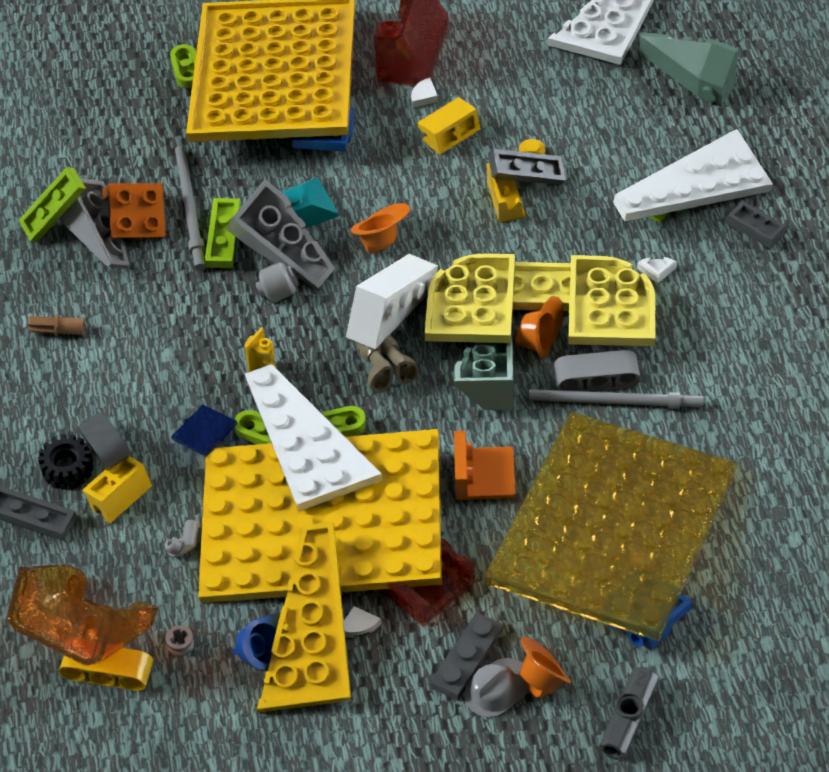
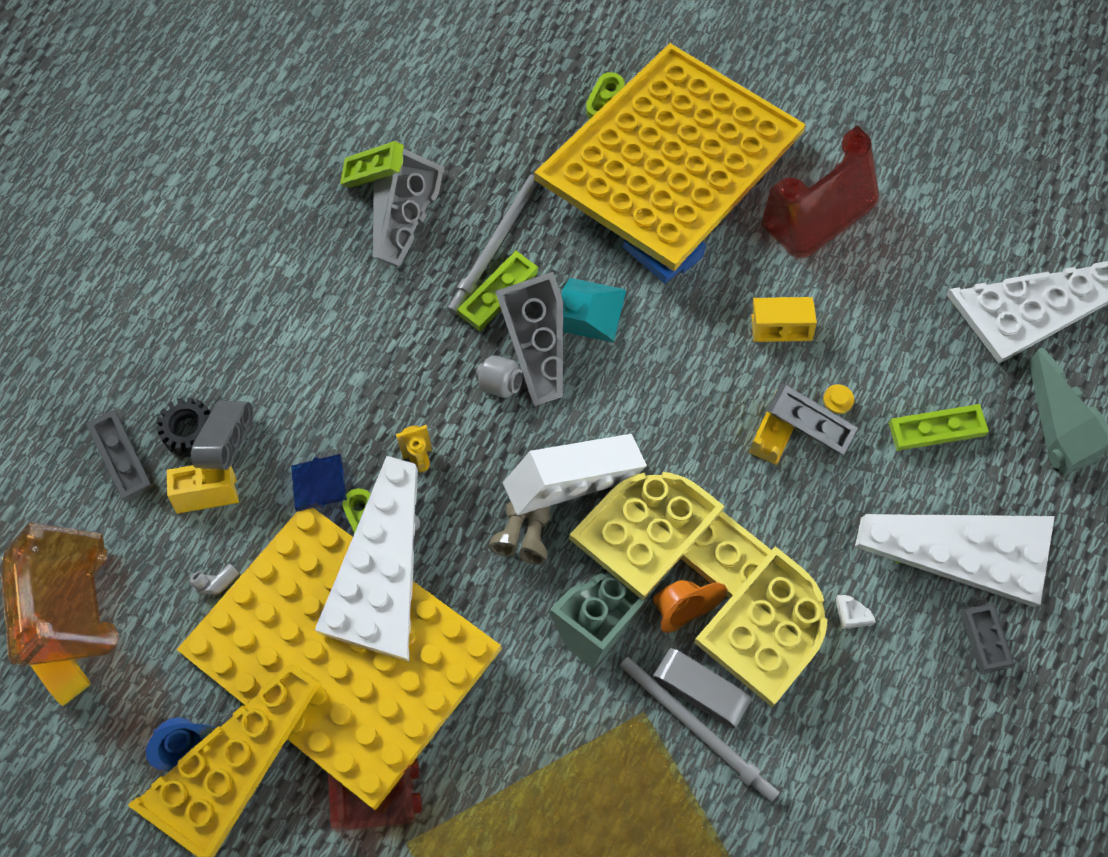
camera: 35 degrees right, 15 degrees up
medium nougat axle [28,314,85,337] -> none
orange bracket [102,183,166,239] -> none
light grey bush [165,626,194,656] -> none
lime plate [320,406,366,437] -> none
white tile [344,606,381,638] -> none
orange piece [351,203,410,254] -> none
white tile [411,78,438,108] -> none
orange bracket [454,431,515,500] -> none
none -> lime plate [888,404,989,451]

